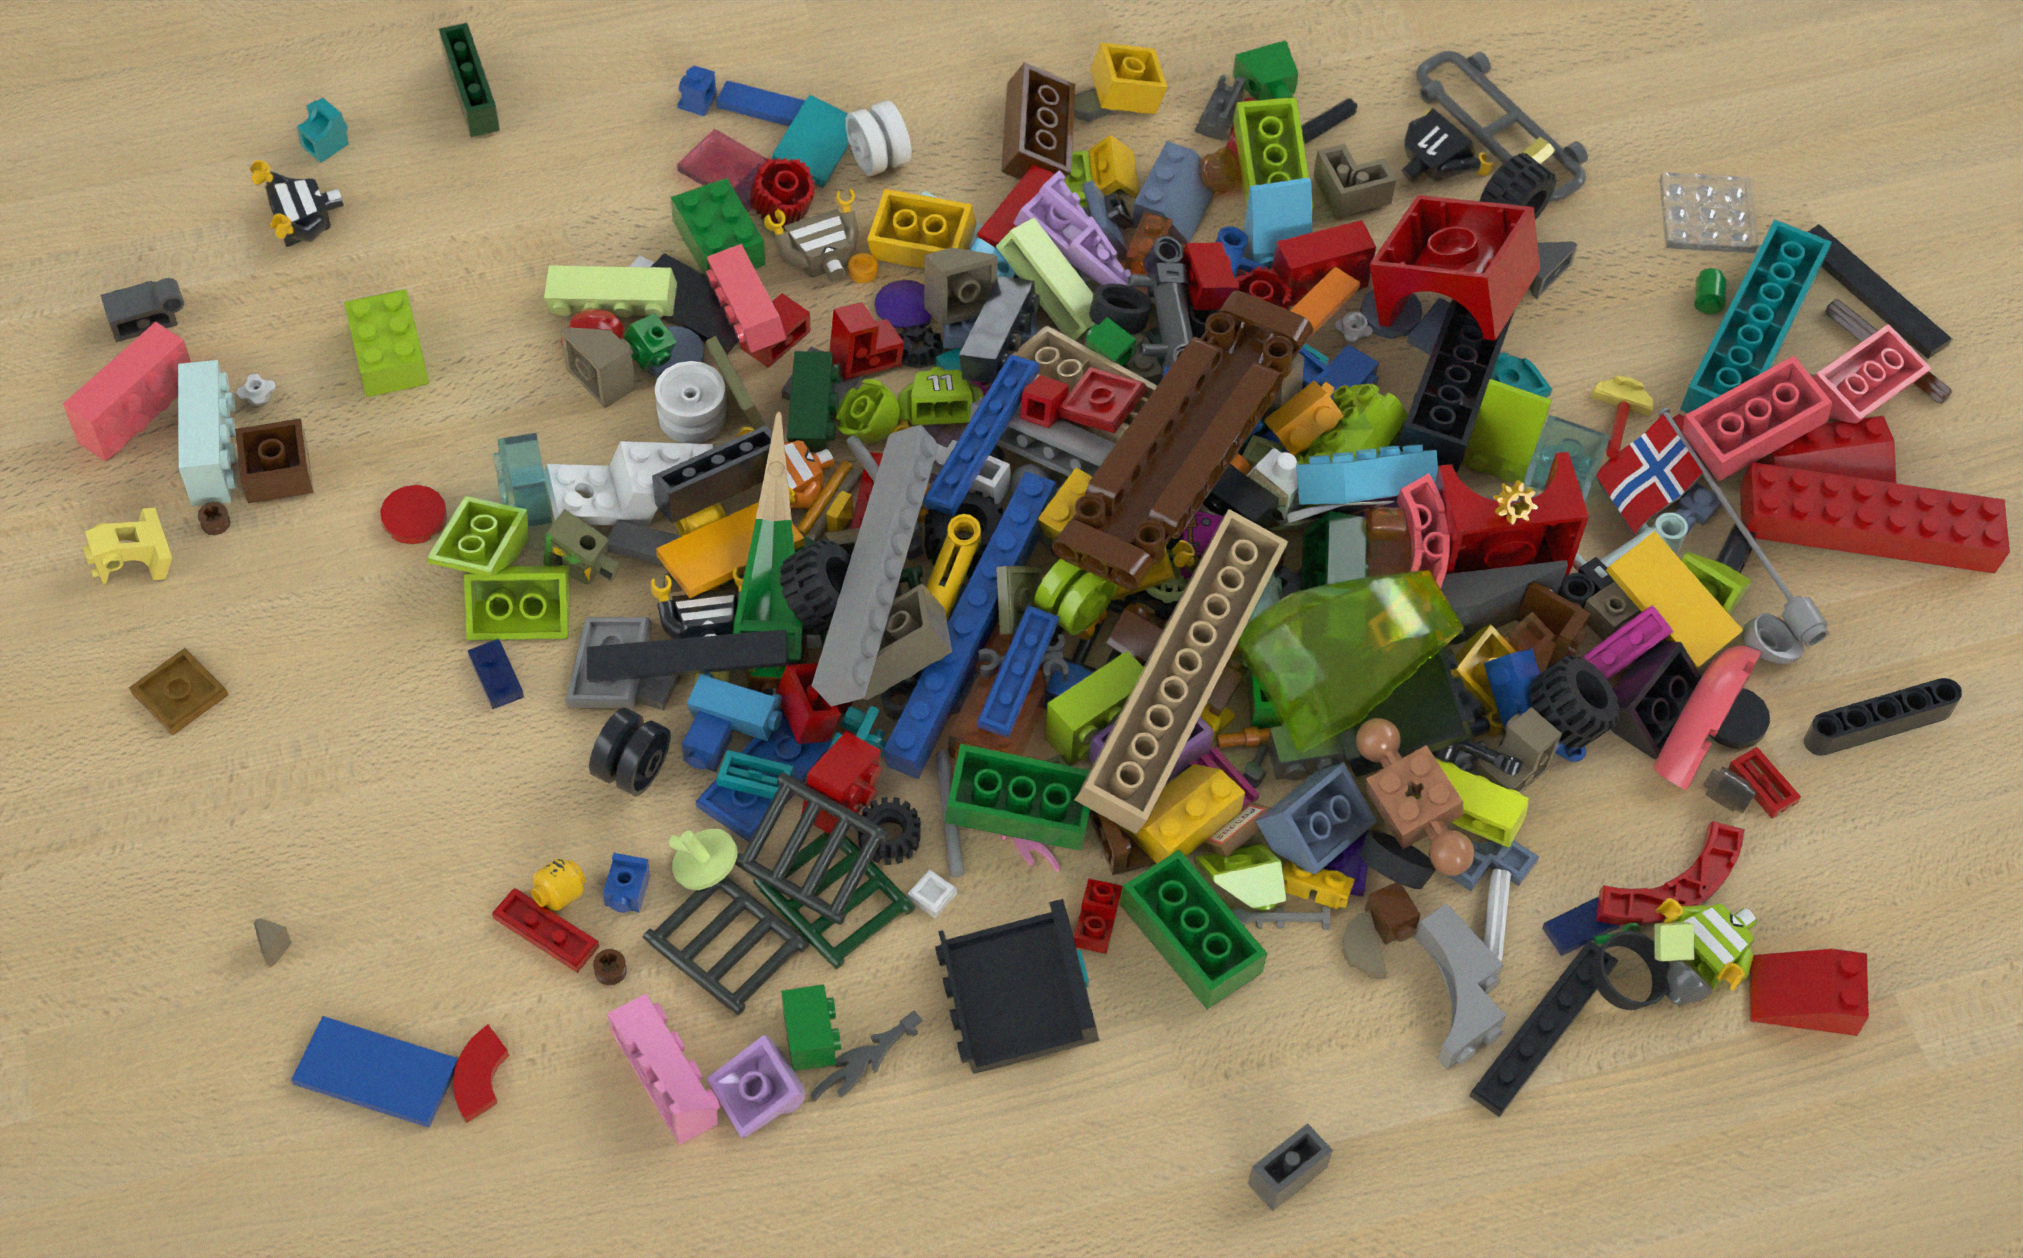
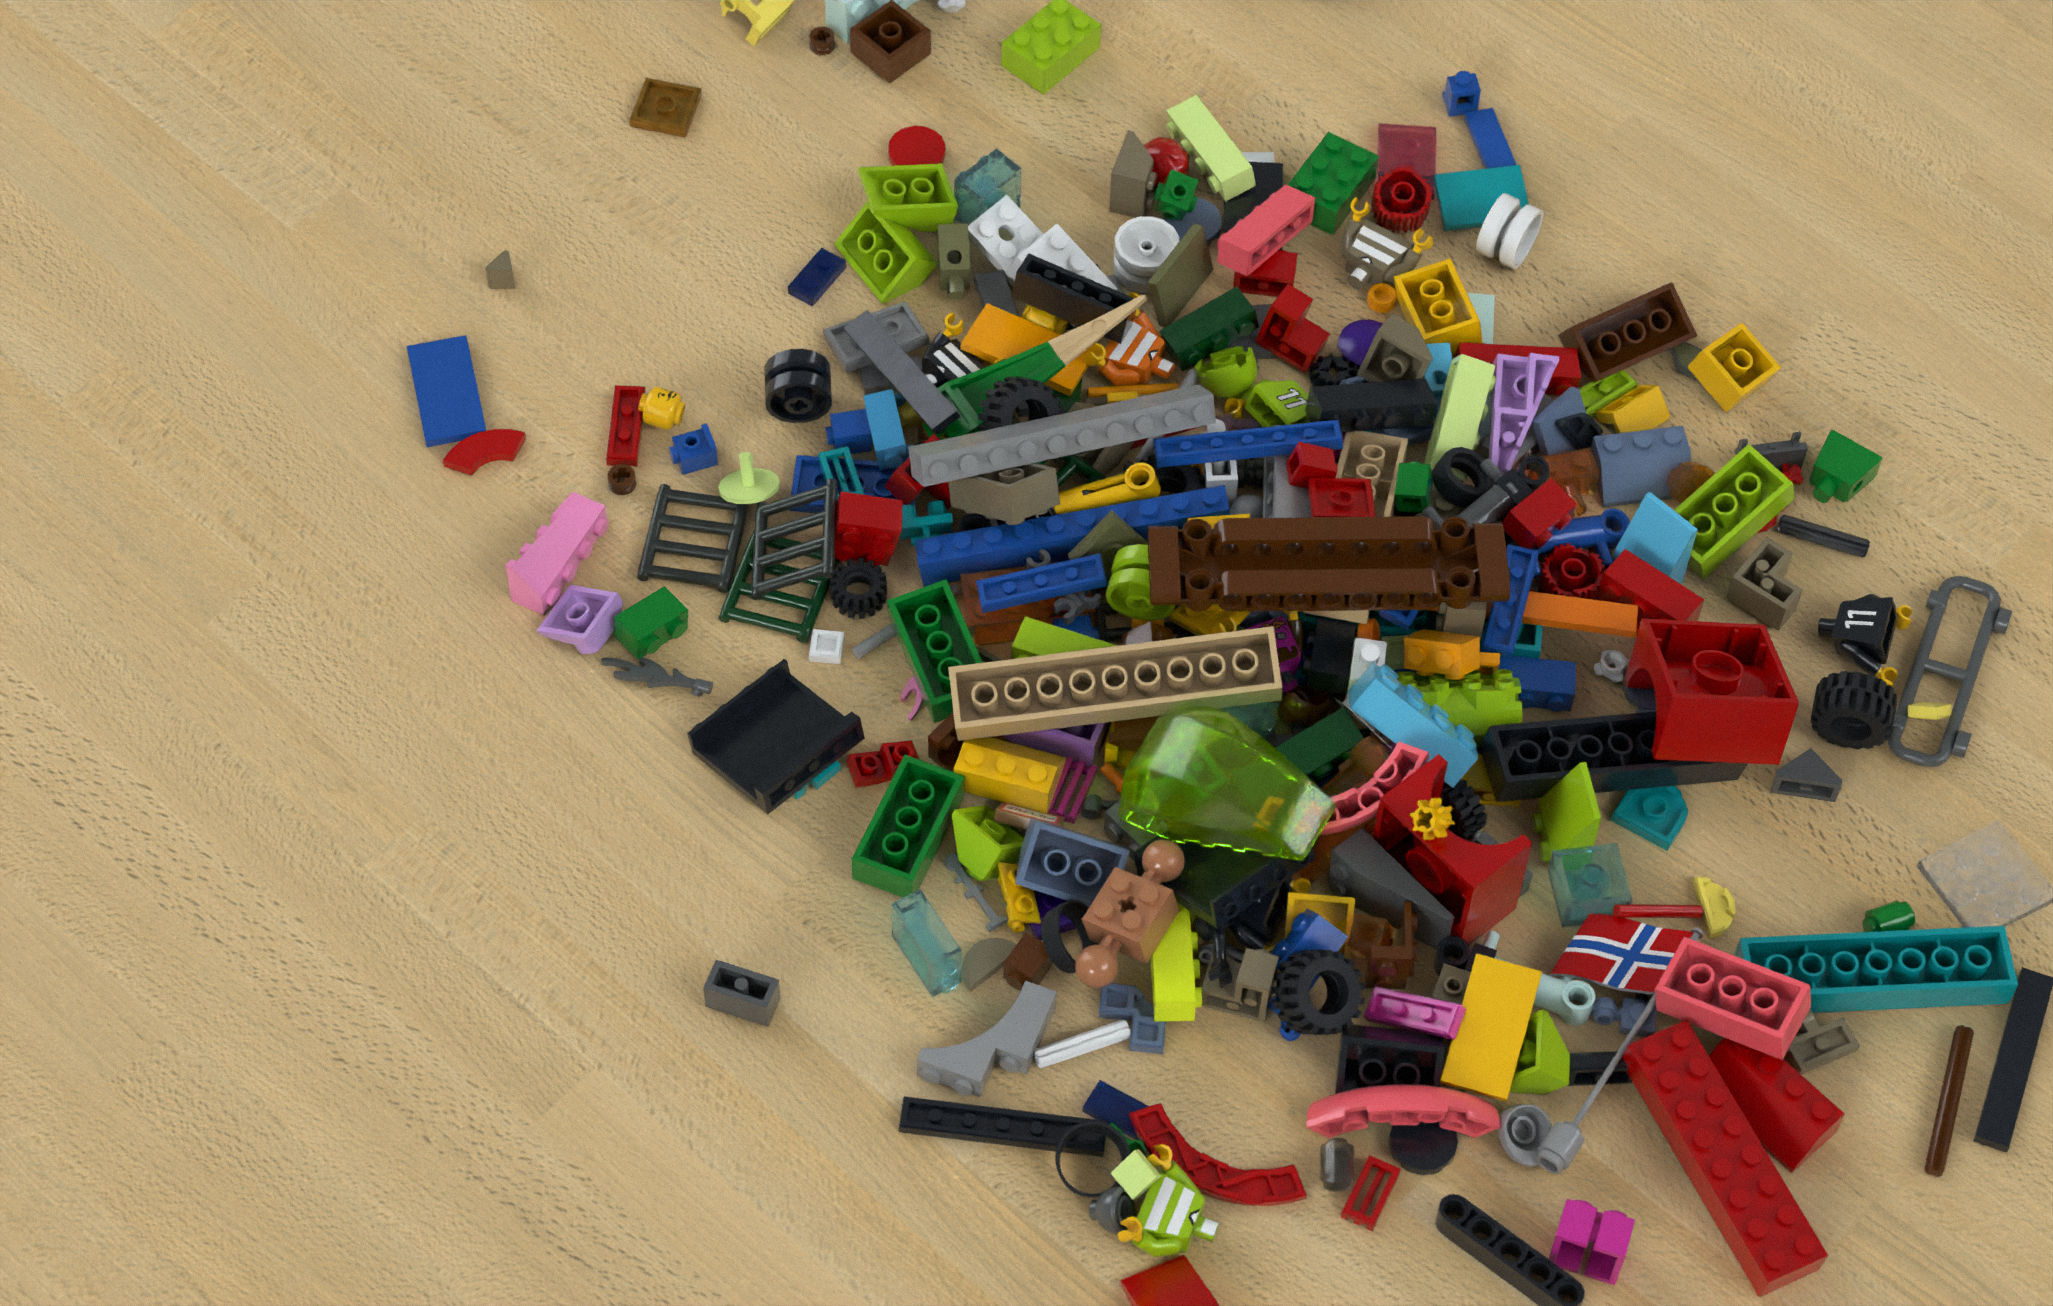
camera: 60 degrees right, 0 degrees up
coral slope [1813,324,1932,423] -> none
none -> clear light blue window [891,889,962,997]
none -> dark pink piece [1549,1199,1635,1285]

